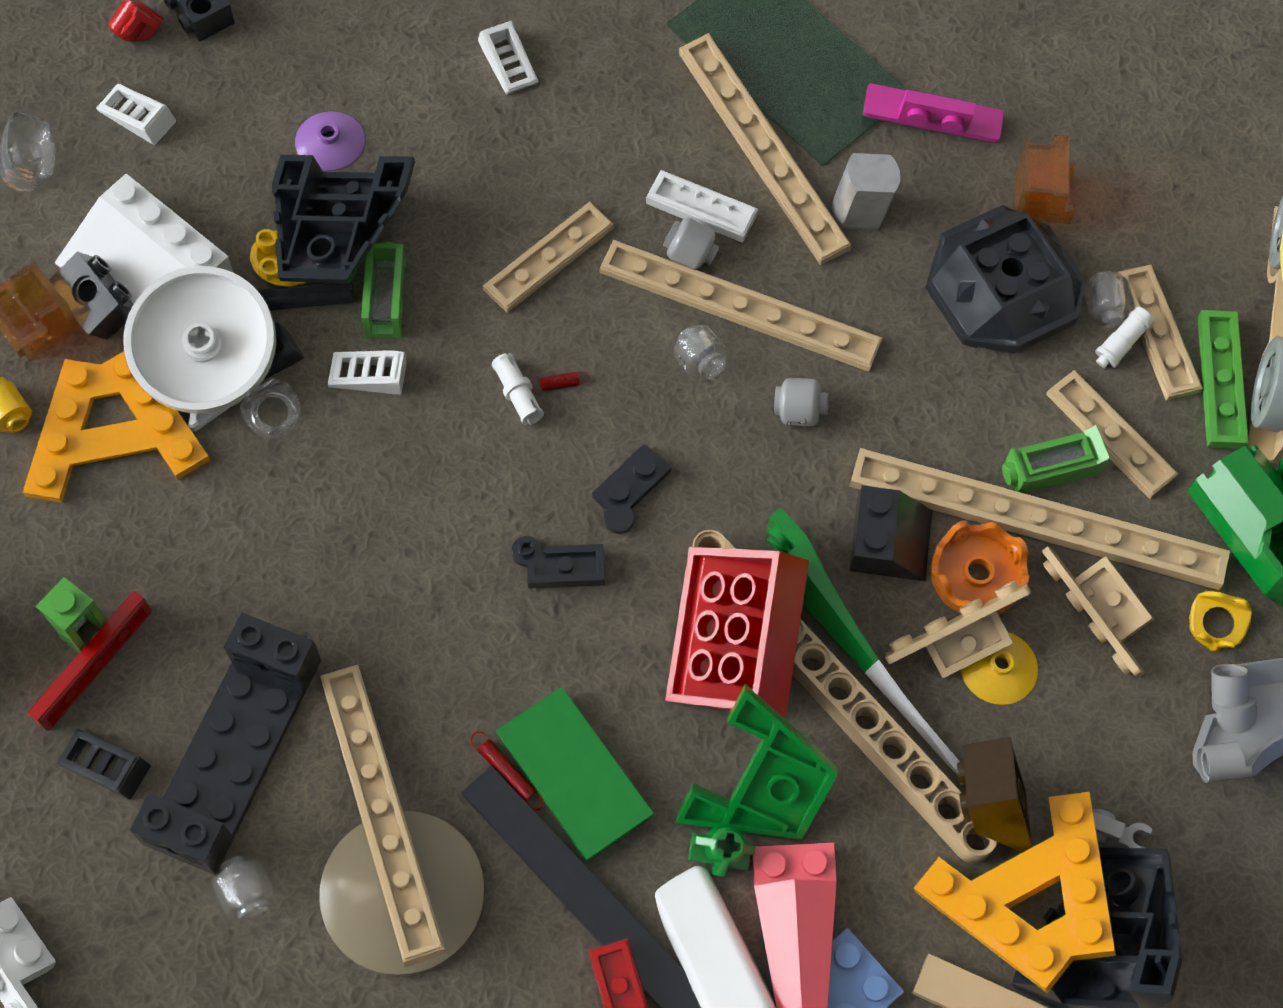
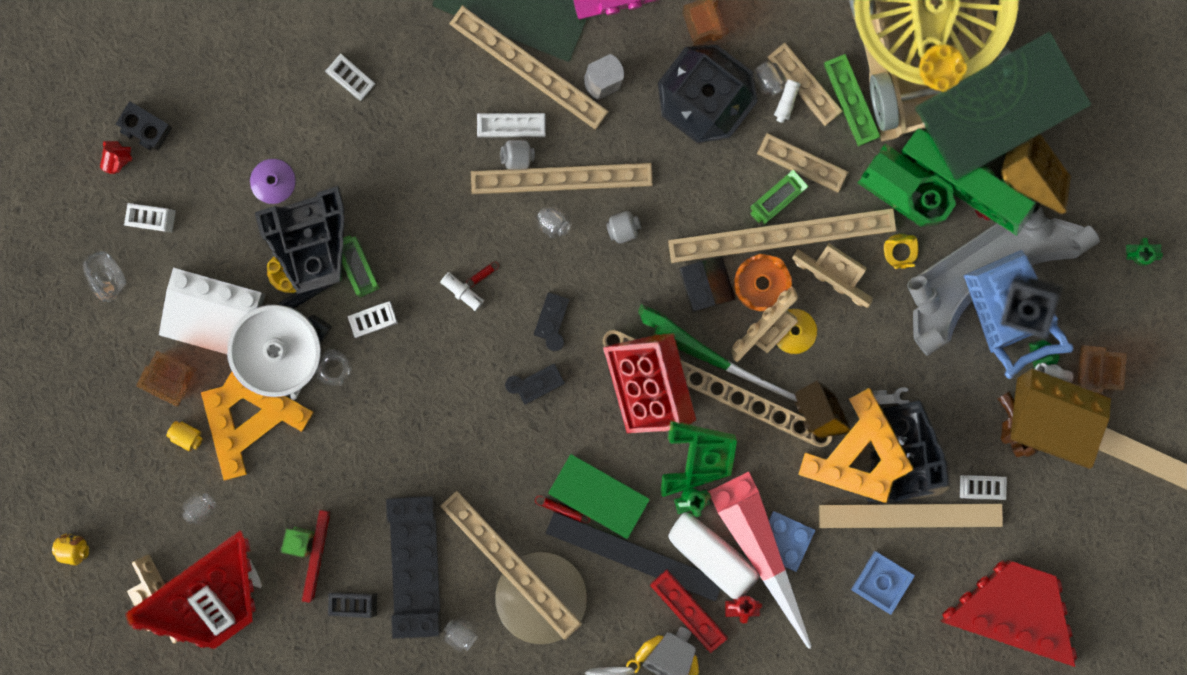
camera: 25 degrees left, 20 degrees up
brick [47,251,134,339] -> none
tan tile [483,201,614,313] -> none

